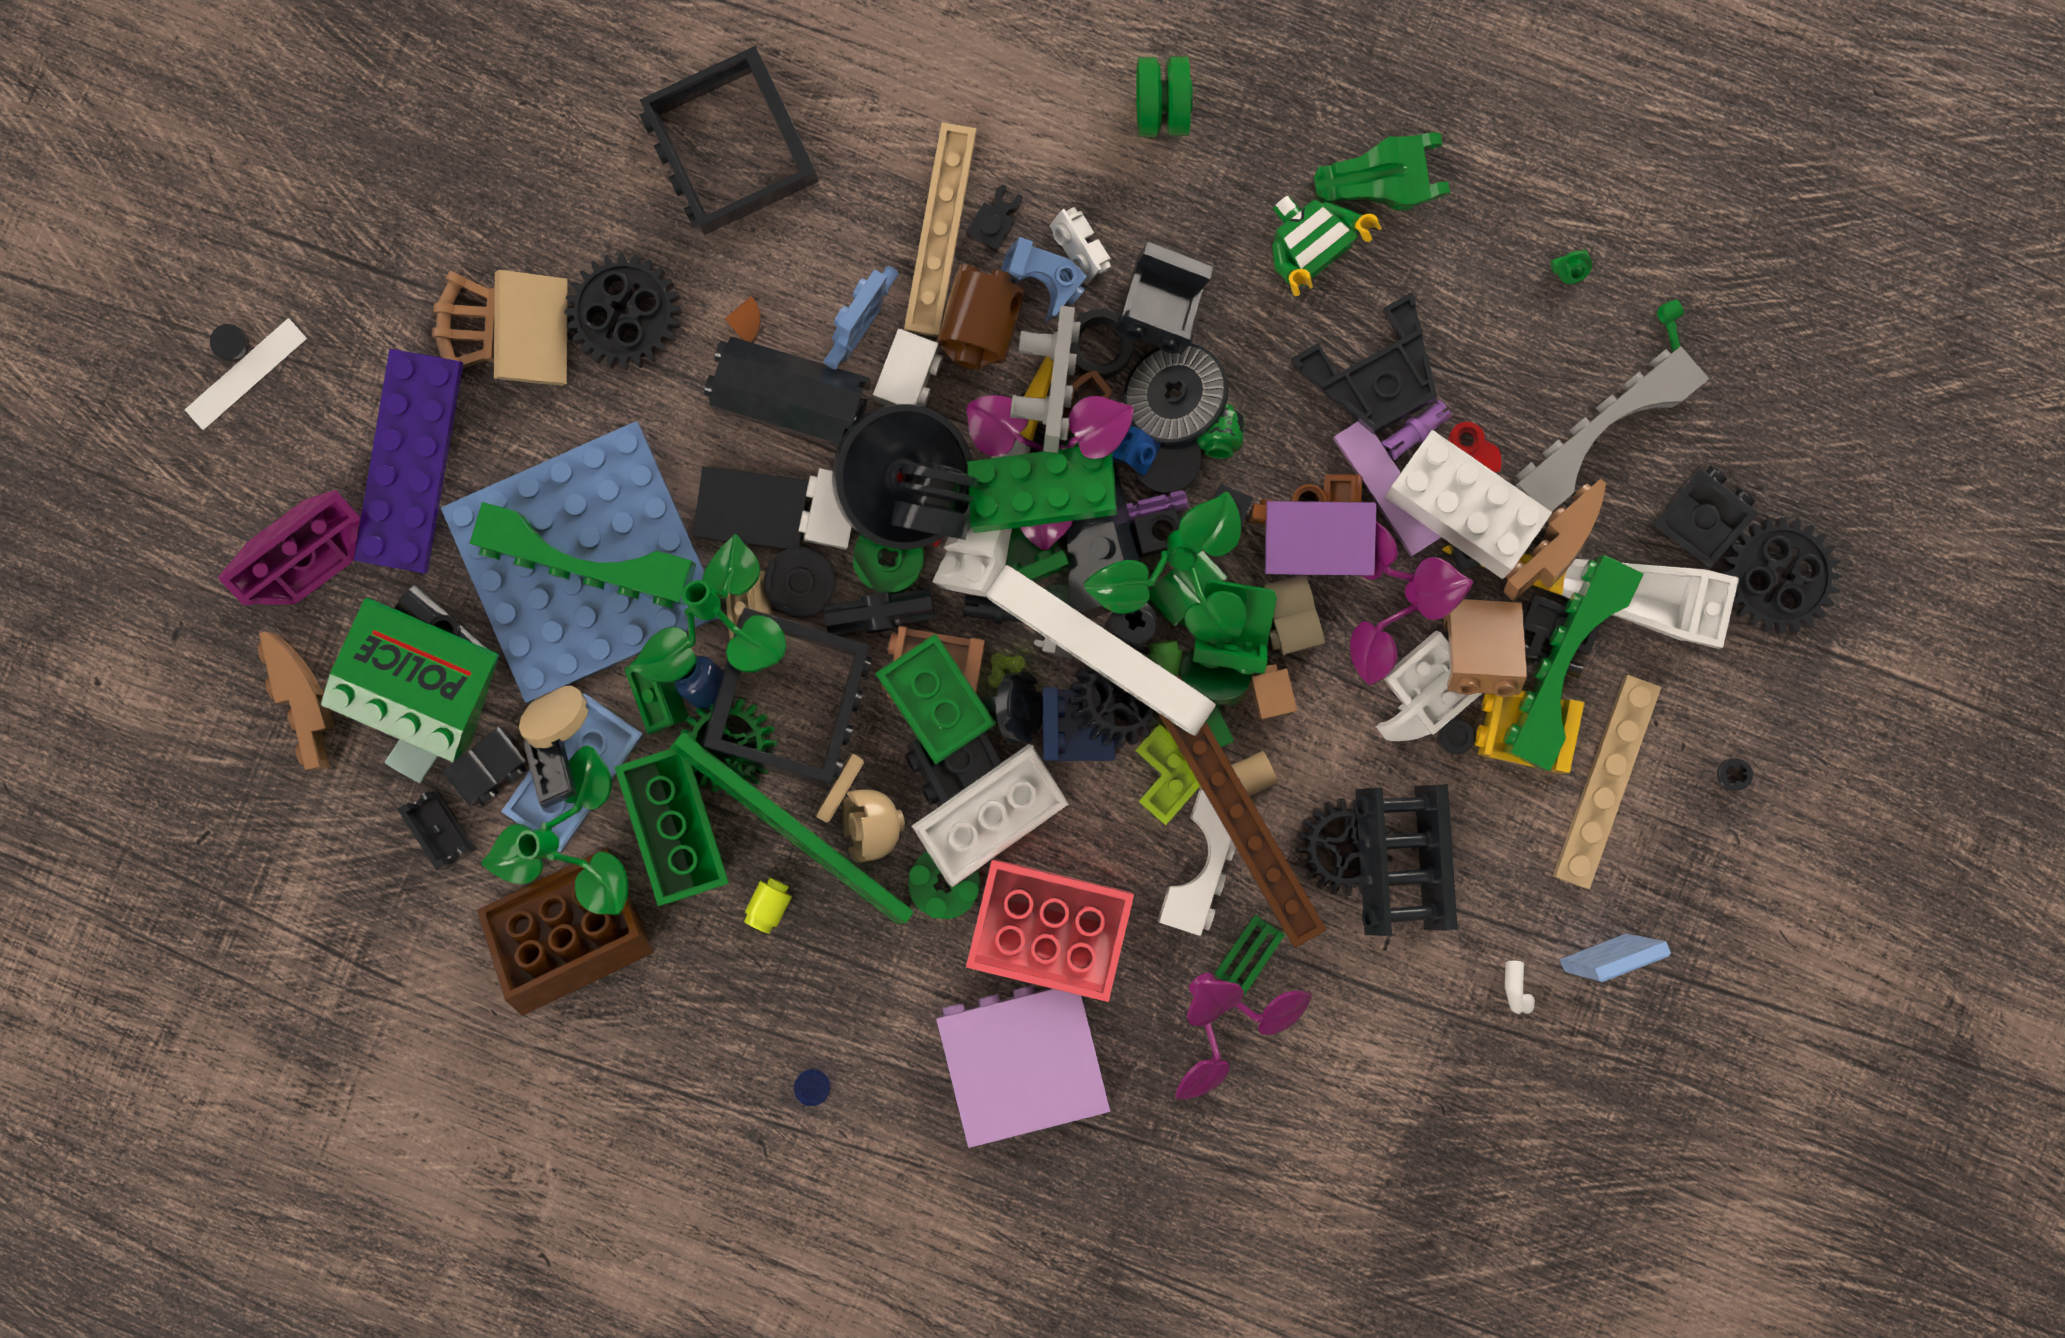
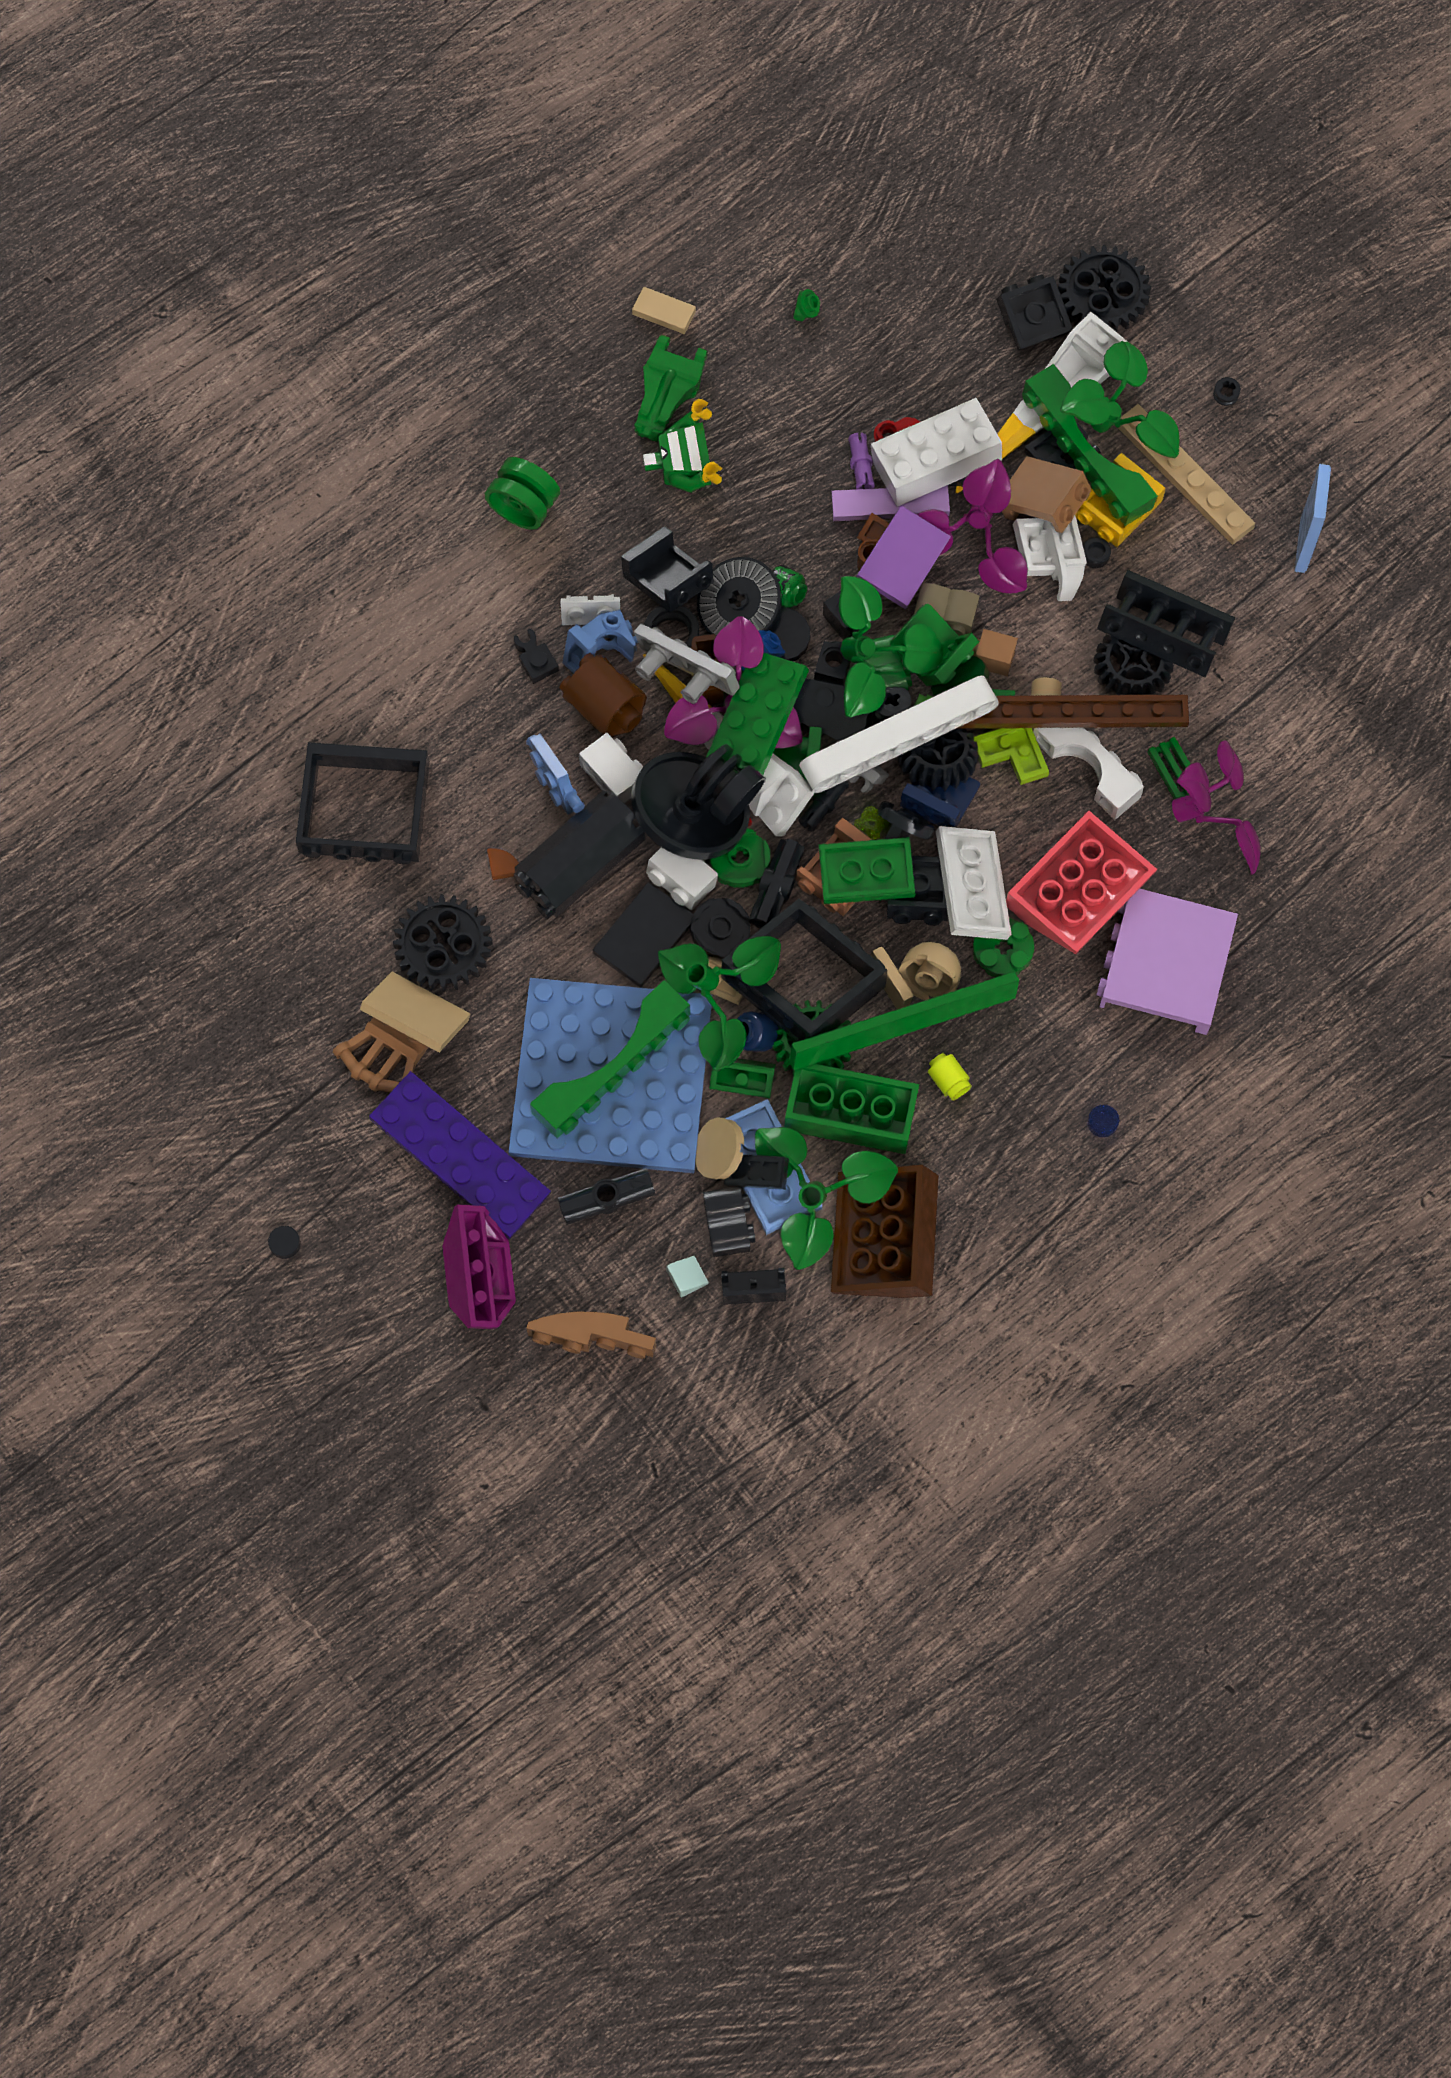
camera: 60 degrees left, 15 degrees down
white sticker [185,318,307,430] -> none
green slope [321,597,500,762] -> none
tan plate [904,122,977,338] -> none
medium lavender axle [1126,490,1188,524] -> none
black wing [1291,292,1437,435] -> none
medium nougat slope [1503,479,1606,602] -> none
white arm [1505,961,1535,1014] -> none
light grey arch [1514,346,1709,512] -> none
green hand [1657,299,1684,352] -> none
none -> tan tile [632,287,696,334]
none -> green plant [1060,341,1180,458]

